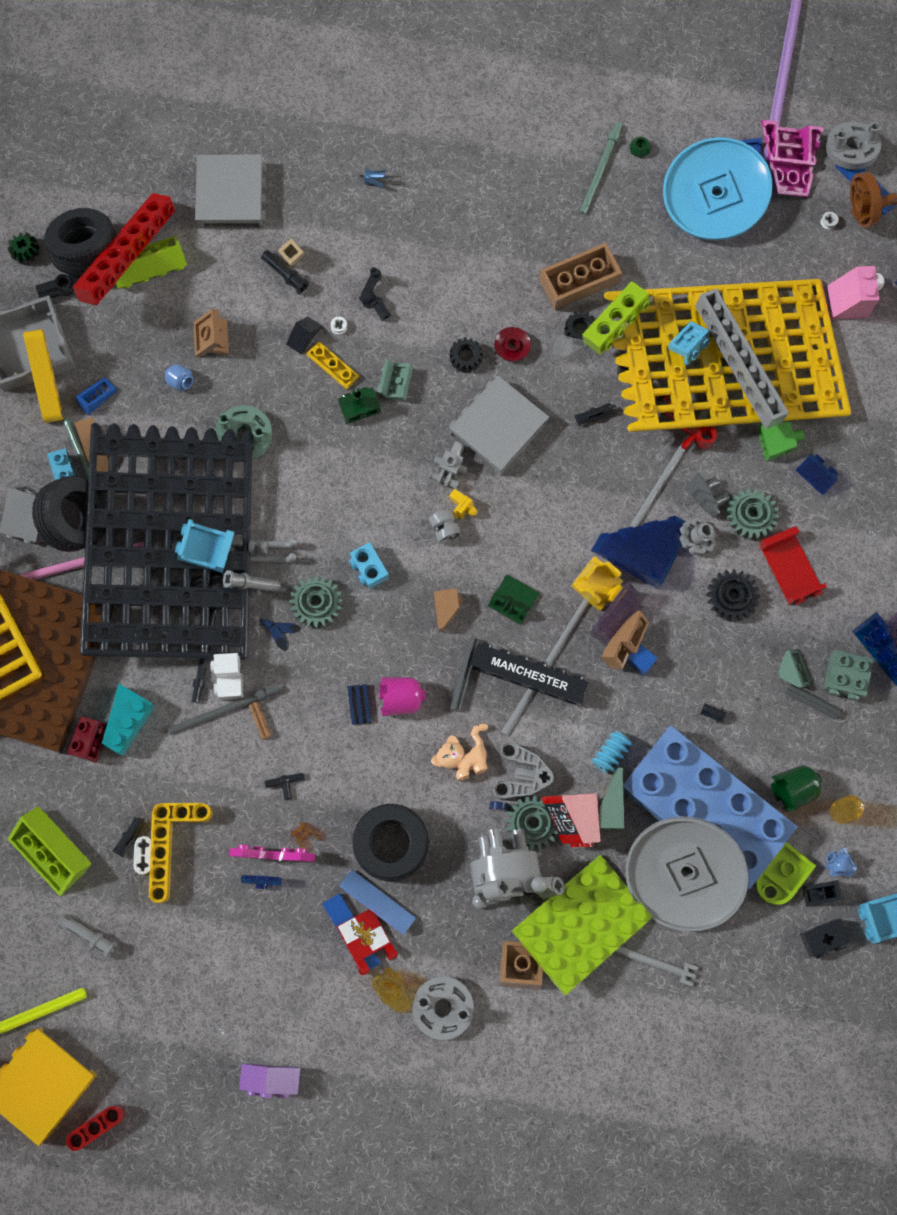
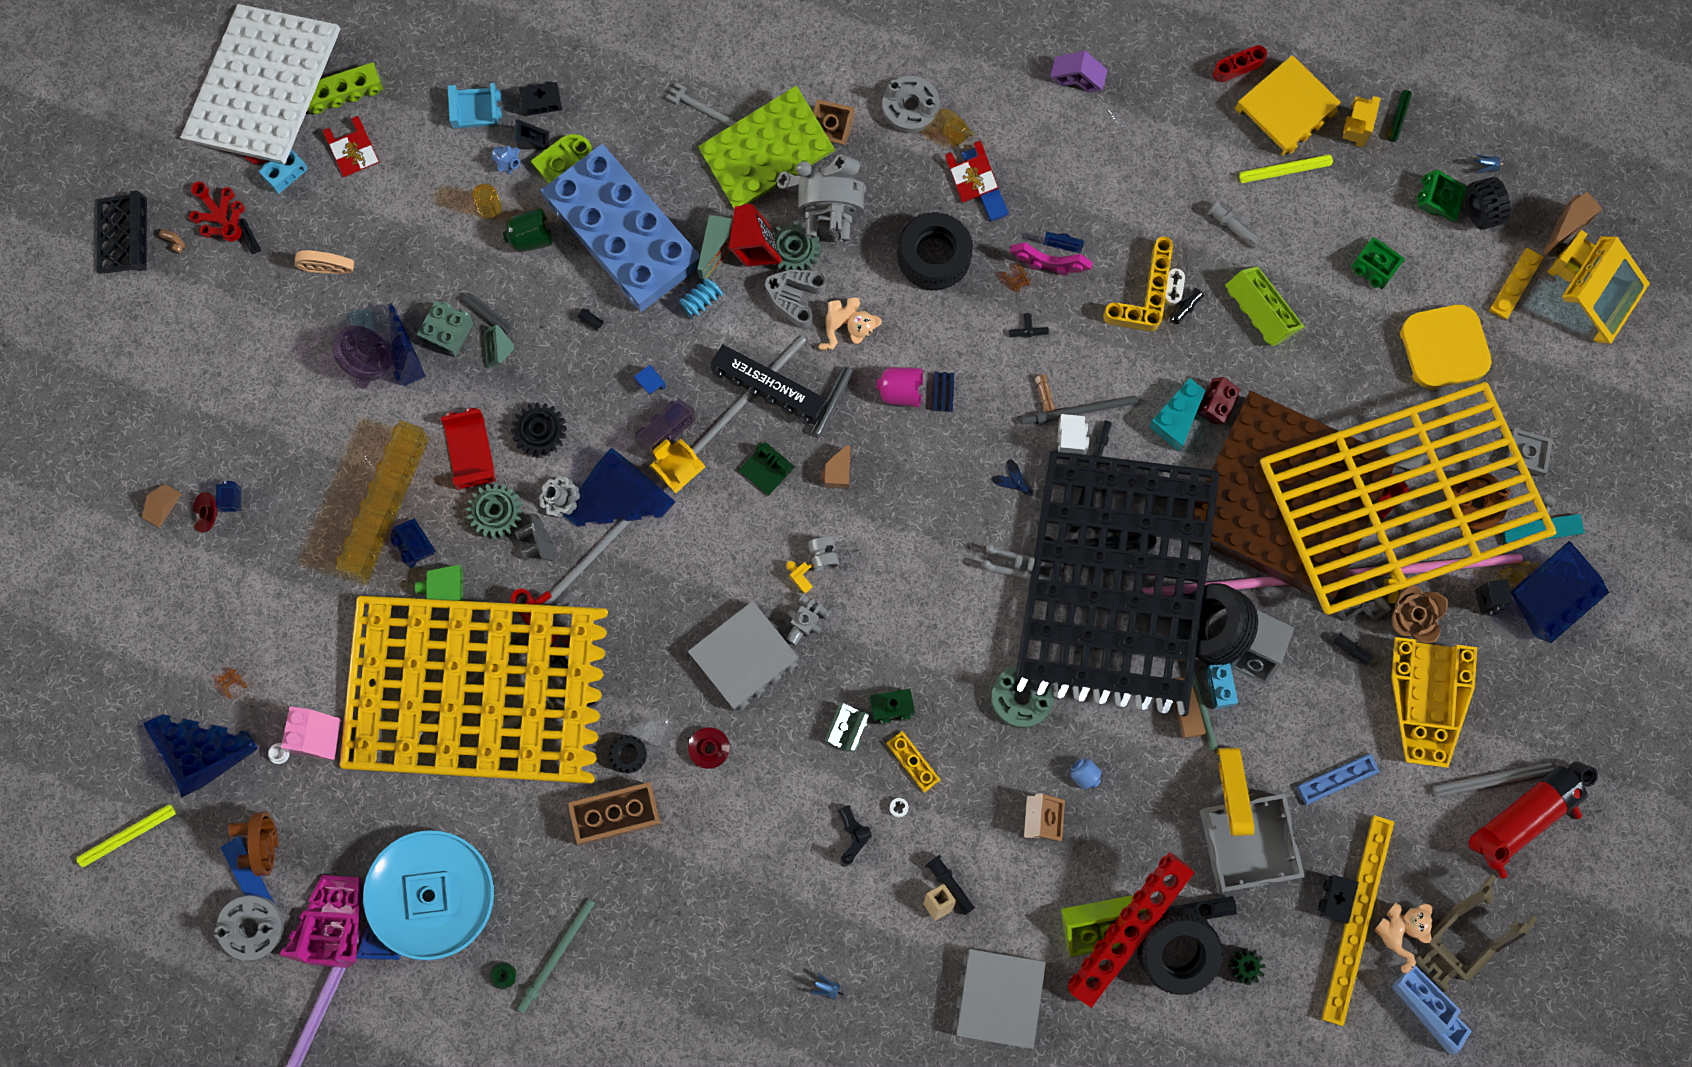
camera: 170 degrees left, 0 degrees up
blue slope [75,377,117,415] -> none
medium azure panel [175,519,234,573] -> none
light grey pin [223,570,280,593] -> none
black slope [286,317,322,354] -> none
sand green gear [289,575,343,629] -> none
medium blue tile [339,870,416,935] -> none
medium azure brick [349,542,389,589] -> none
black tyre [449,337,483,373] -> none
dark blue tile [489,801,509,812] -> none
black pin [575,403,613,426] -> none
lime brick [582,281,650,355] -> none
medium nougat slope [601,611,650,669] -> none
light grey dish [626,816,748,932] -> none
medium azure bracket [669,321,710,365] -> none
light grey brick [695,288,788,429] -> none
white bush [821,212,838,230] -> none
none -> clear yellow brick [335,420,430,586]

